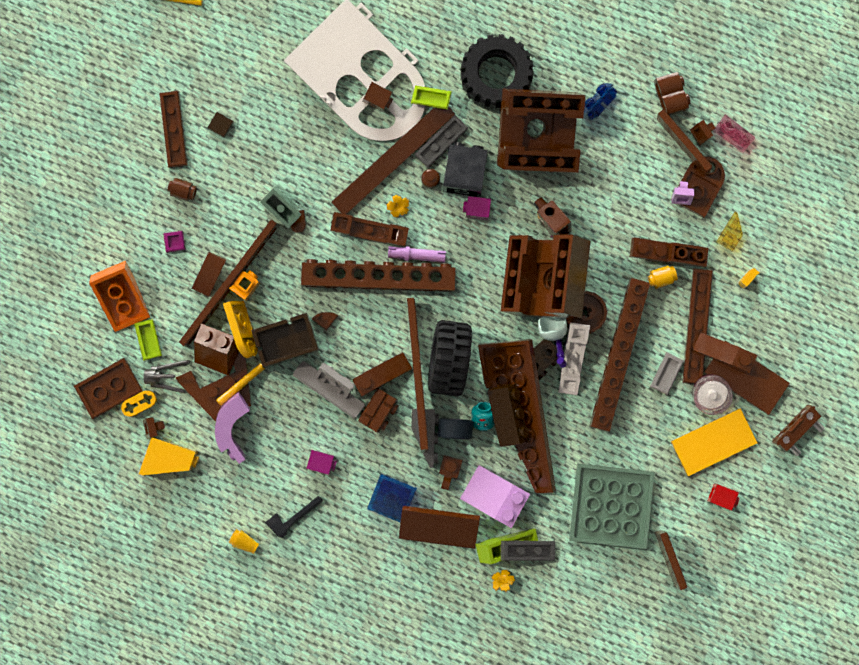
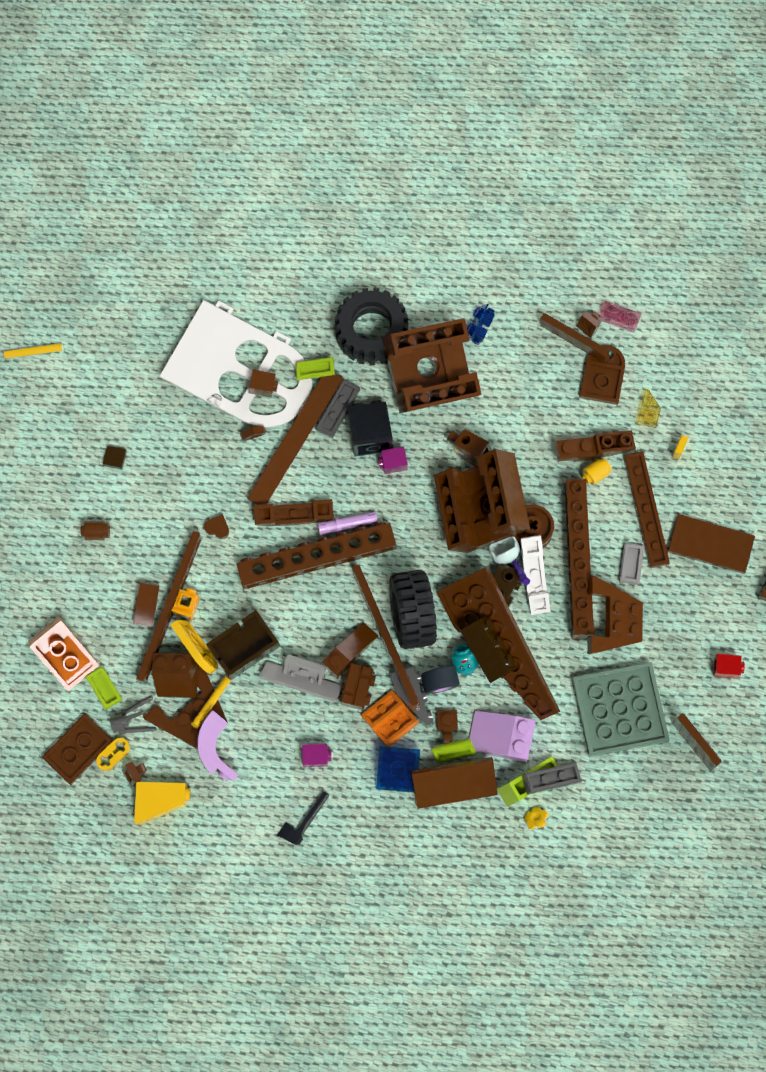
camera: 15 degrees left, 10 degrees down
reddish brown tile [159,91,188,168] -> none
magenta tile [163,231,186,253] -> none
yellow cone [229,529,259,554] -> none
sand green slope [260,186,301,228] -> none
reddish brown tile [312,312,338,331] -> none
yellow plant [386,195,409,217] -> none
reddish brown piece [421,169,440,189] -> none
reddish brown brick [654,72,691,116] -> none
yellow tile [671,408,757,476] -> none
lavender tile [672,181,694,205] -> none
clear piece [692,374,733,415] -> none
reddish brown slope [693,333,757,374] -> none
none -> reddish brown tile [240,426,266,441]
none -> orange slope [361,690,419,748]
none -> lime tile [432,738,476,764]
none -> reddish brown wing [587,576,643,655]

